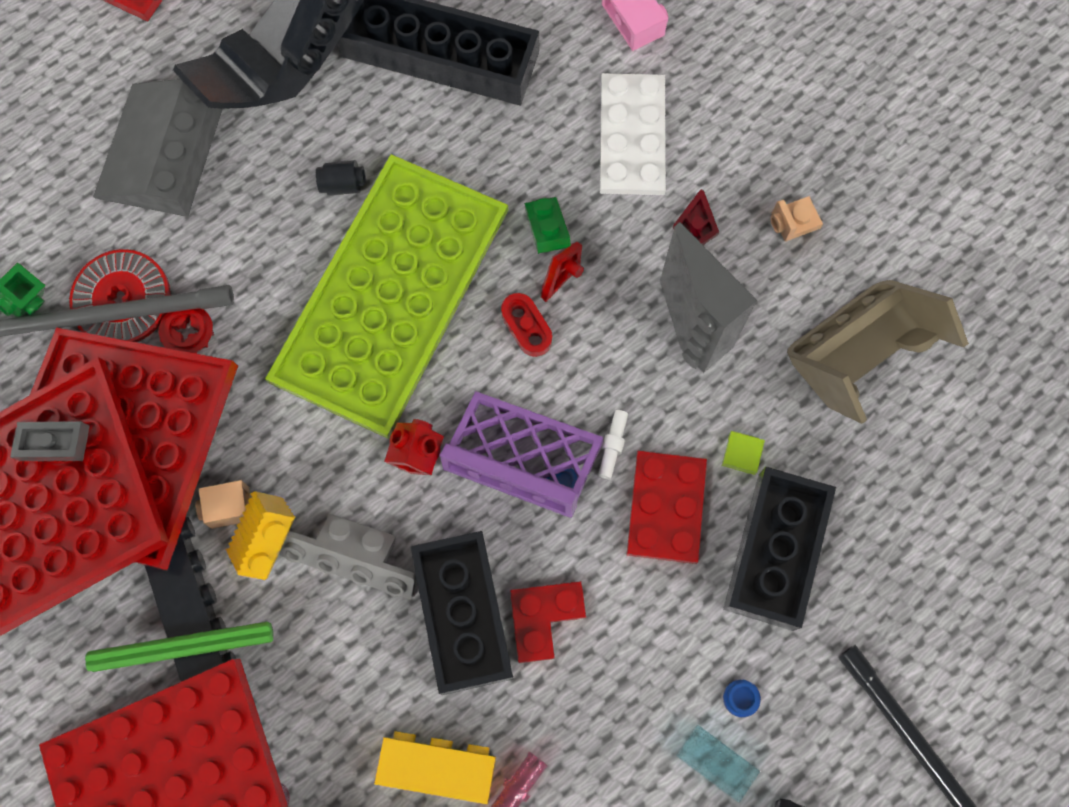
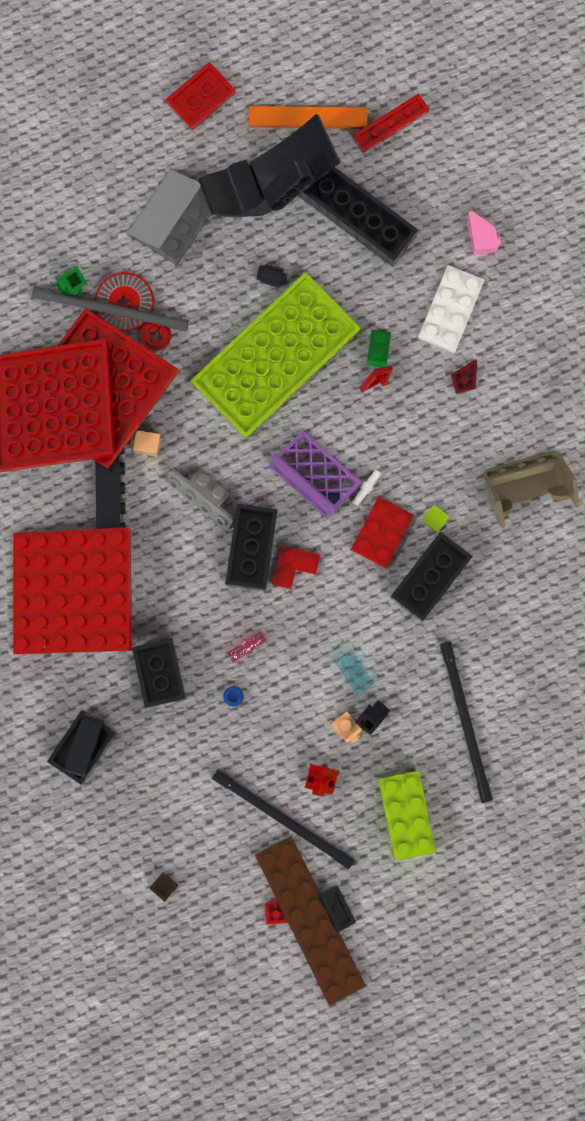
camera: 20 degrees right, 10 degrees up
dark grey plate [10,421,90,461] -> none
bright green axle [85,622,274,672] -> none
yellow brick [225,491,296,580] -> none
yellow brick [374,731,496,804] -> none
red brick [384,419,444,476] -> none
red plate [501,293,552,357] -> none
dark grey slope [660,222,757,373] -> none
blue plate [723,680,761,718] -> none
light nougat bracket [770,196,823,242] -> none

